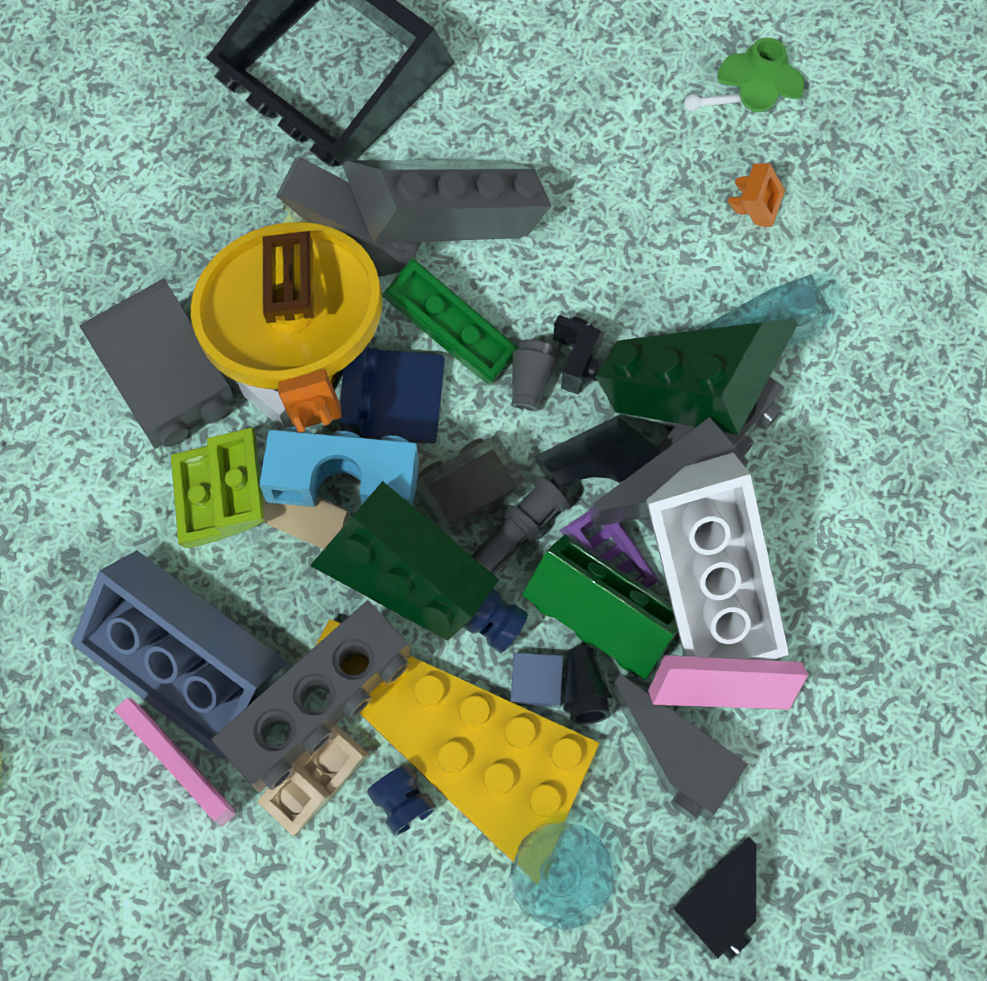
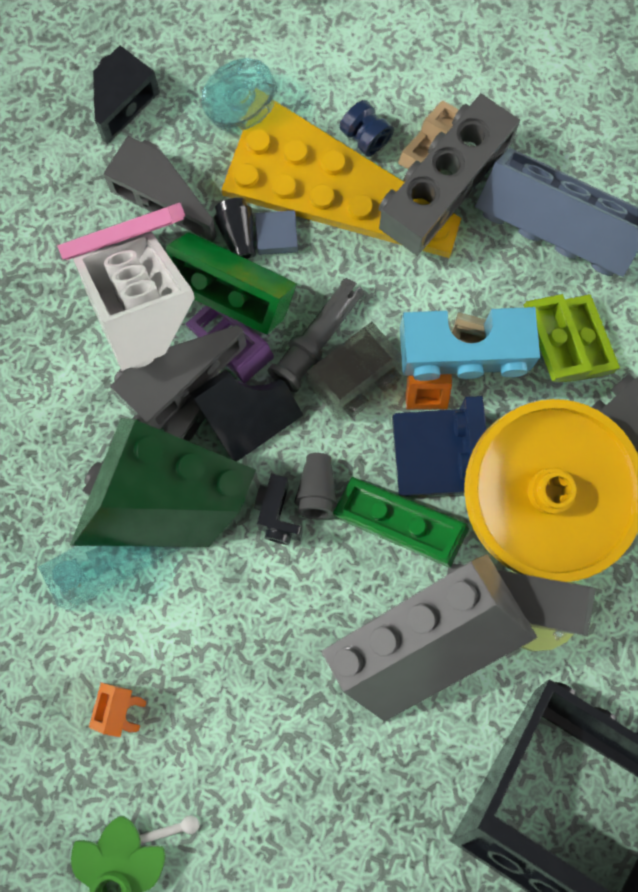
camera: 170 degrees right, 5 degrees up
bright pink tile [114,698,236,827] -> none
reddish brown tile [263,231,314,323] -> none
orange tile [278,369,342,432] -> none
dark green wedge [310,481,499,641] -> none
dark blue wheel [463,589,528,653] -> none

